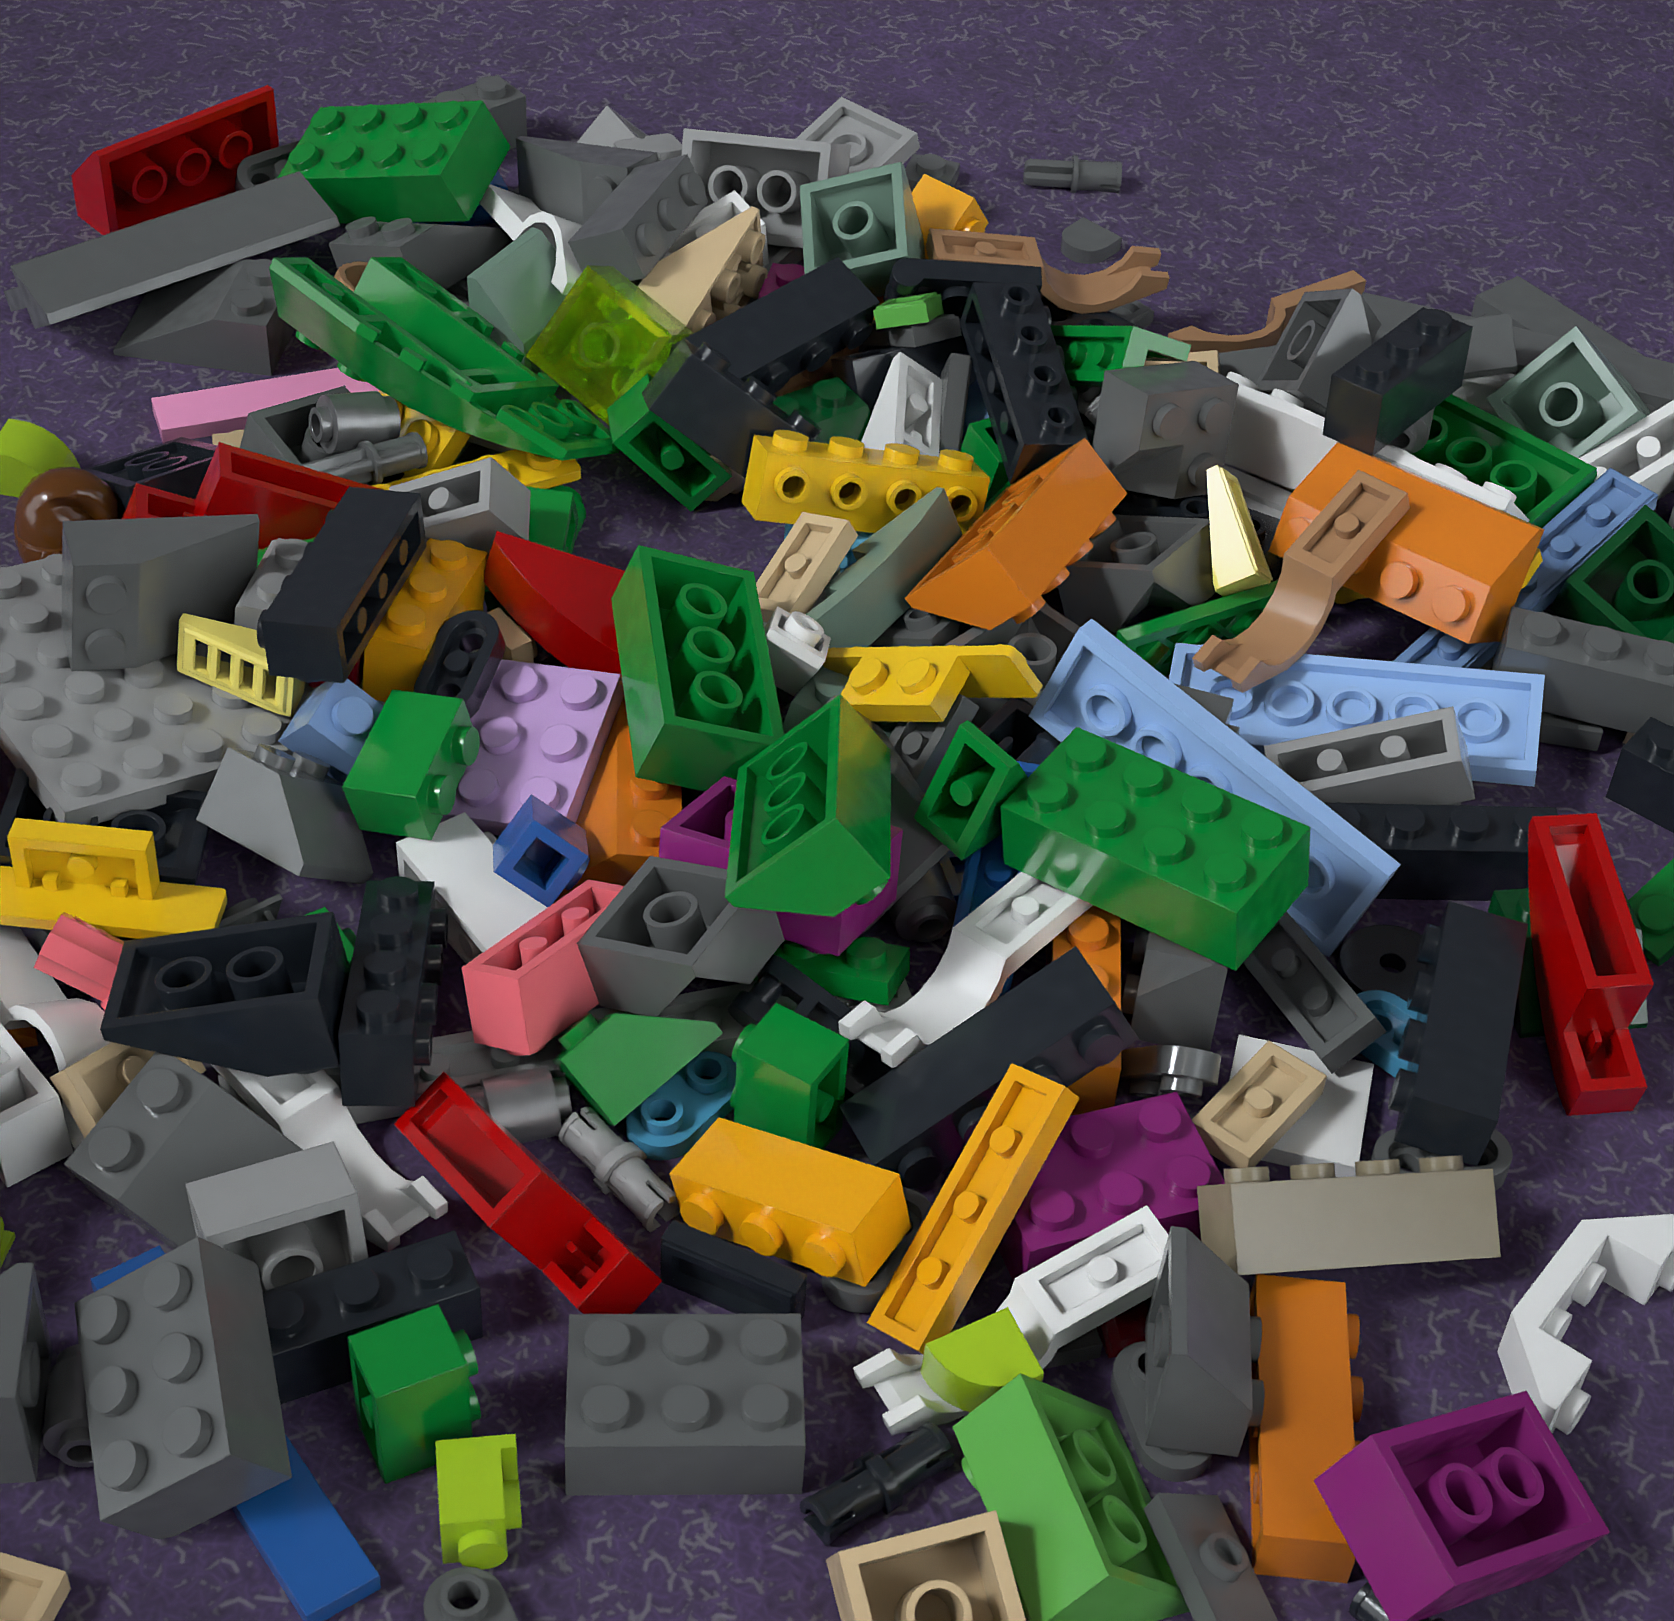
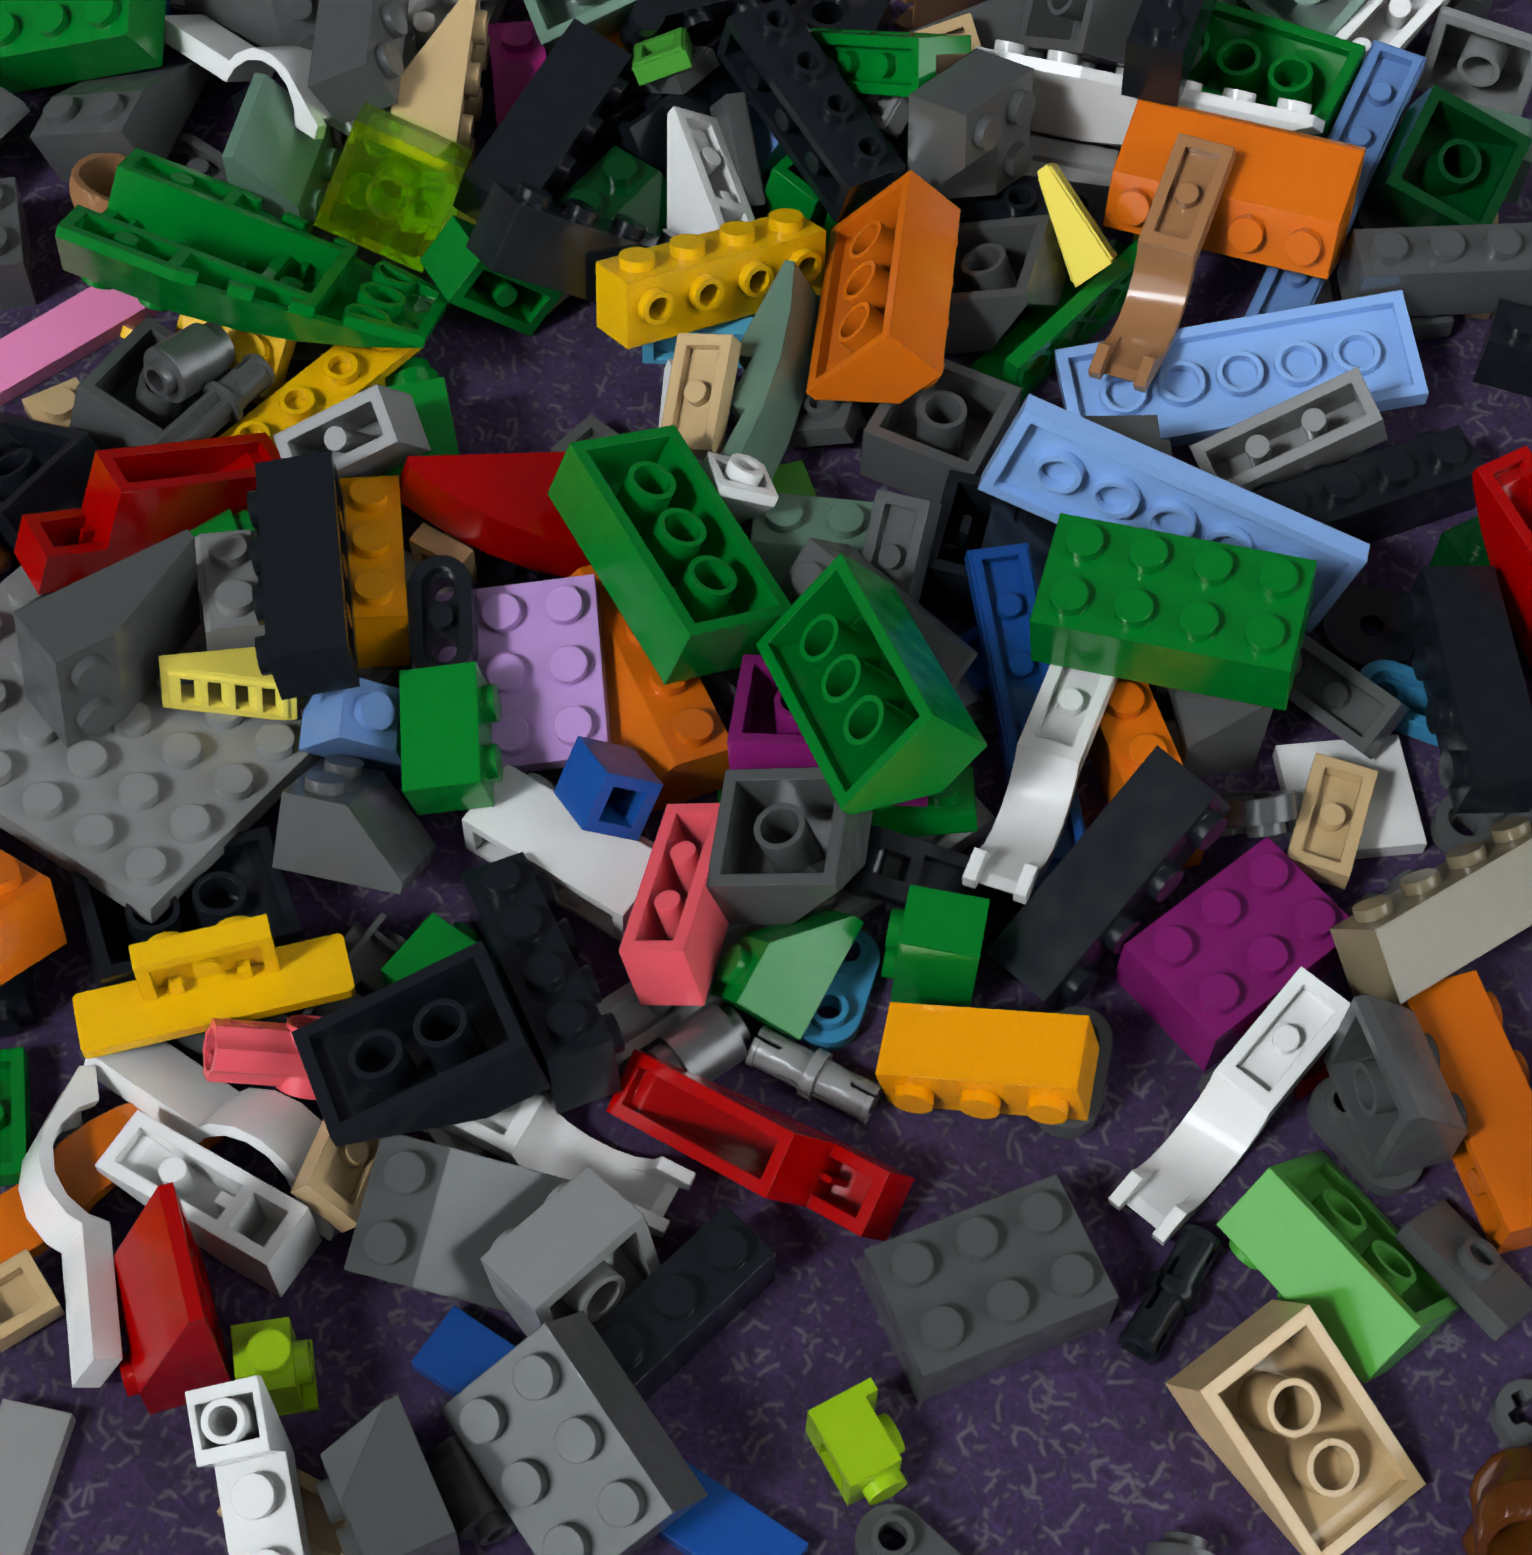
camera: 20 degrees left, 15 degrees up
green brick [348,1304,481,1484] -> none
black tile [660,1219,807,1320] -> none
yellow bracket [823,644,1043,722] -> none
light orange plate [867,1063,1079,1355] -> none
green slope [913,720,1028,860] -> none
lime brick [920,1307,1044,1412] -> none

